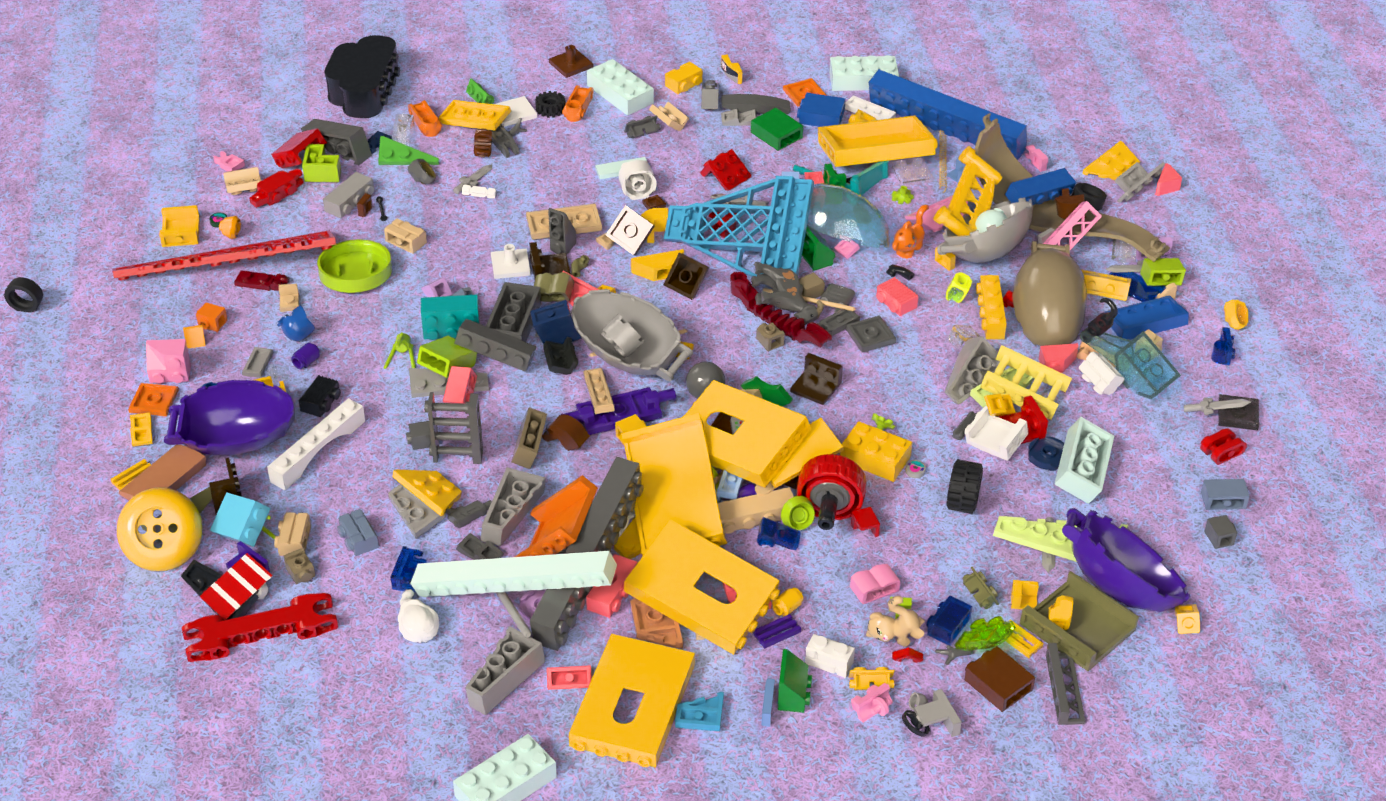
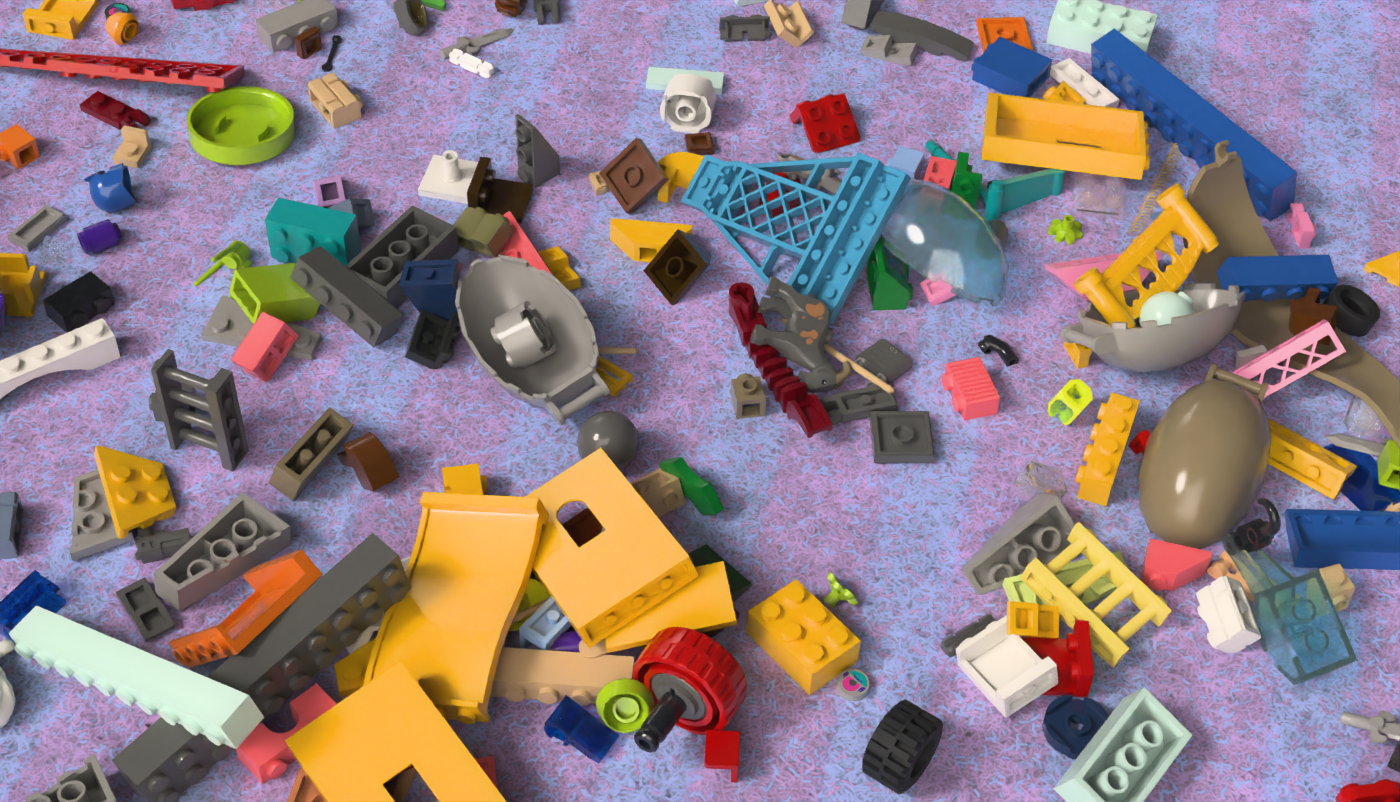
camera: 20 degrees right, 5 degrees up
light grey bar [493,592,531,638] -> none
tan plate [526,204,602,240] -> none
dark purple plate [562,387,676,435] -> none
olive arm [571,255,590,277] -> none
tan tile [583,368,615,414] -> none
green brick [751,108,803,151] -> none
dark brown bracket [790,353,843,405] -> none
dark tan brick [799,272,825,302] -> none
orange animal [892,204,929,259] -> none

